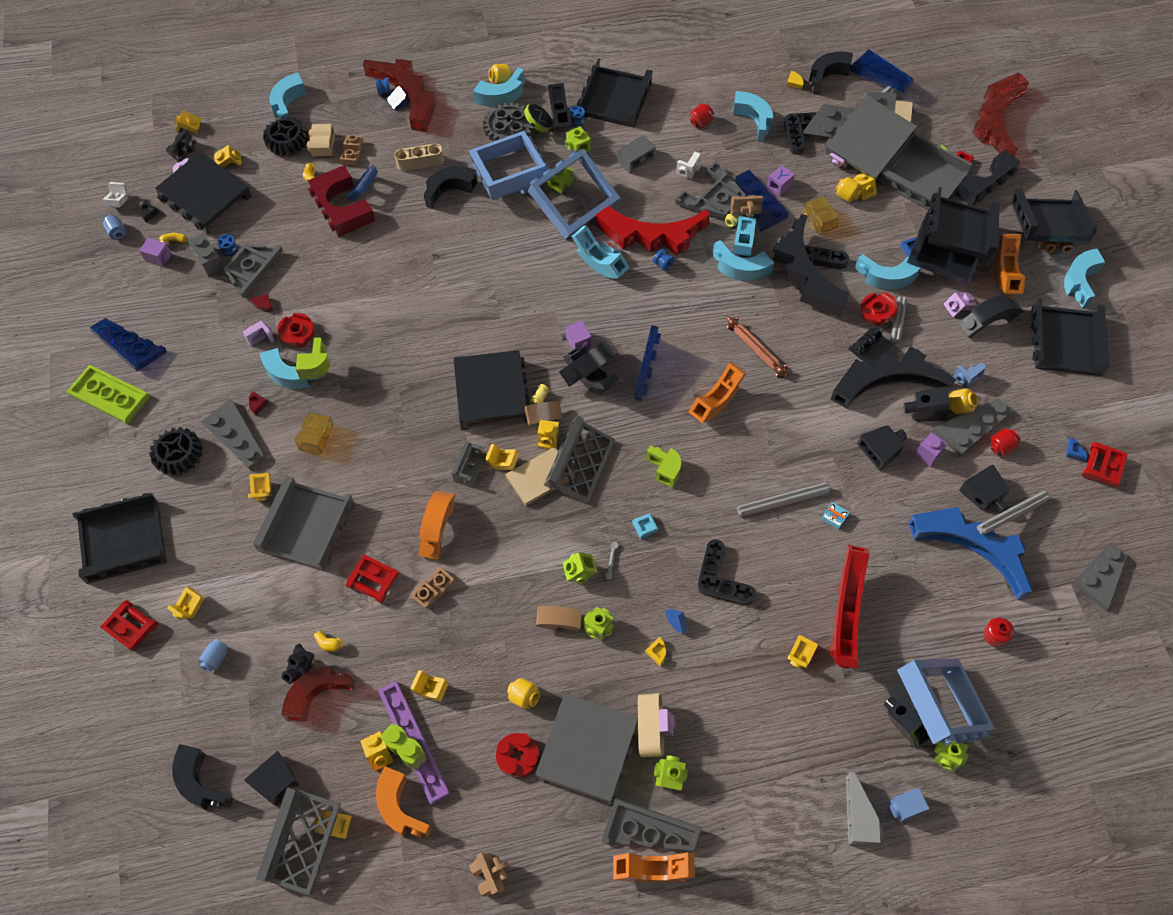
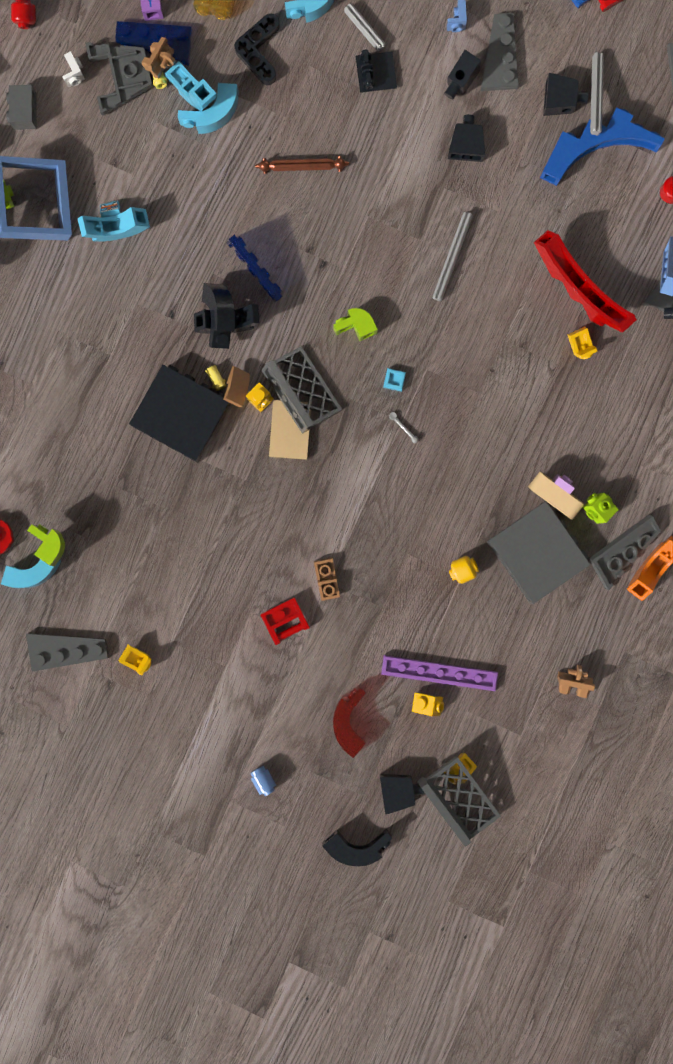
camera: 50 degrees left, 25 degrees up
black panel [72,493,167,584] -> none
red plate [100,600,158,652] -> none
black gear [149,427,203,477] -> none
yellow bracket [167,587,205,620] -> none
dark red tile [249,391,268,416] -> none
dark grey panel [253,476,355,571] -> none
black hips [281,643,315,686] -> none
clear yellow brick [295,412,334,455] -> none
yellow arm [314,630,343,652] -> none
orange arch [376,766,432,839] -> none
lime brick [381,724,427,770] -> none
yellow bracket [411,670,449,702] -> none
orange arch [418,491,456,560] -> none
dark grey hinge [452,441,487,488] -> none
yellow bracket [486,444,519,470] -> none
red plate [496,733,539,778] -> none
medium nougat slope [536,606,582,632] -> none
lime brick [562,552,598,584] -> none
medium lavender brick [566,321,591,350] -> none
lime brick [584,606,614,642] -> none
red arch [596,206,710,256] -> none
yellow tile [645,637,666,667] -> none
blue wheel [653,249,675,271] -> none
blue tile [665,609,688,634] -> none
orange arch [688,362,747,423] -> none
black beam [697,539,756,605] -> none
black arch [772,213,850,317] -> none
tile [822,502,849,529] -> none
black arch [830,346,956,409] -> none
red plate [860,292,898,327] -> none
medium lavender brick [915,432,947,467] -> none
yellow head [949,388,978,414] -> none
red head [990,428,1021,457] -> none

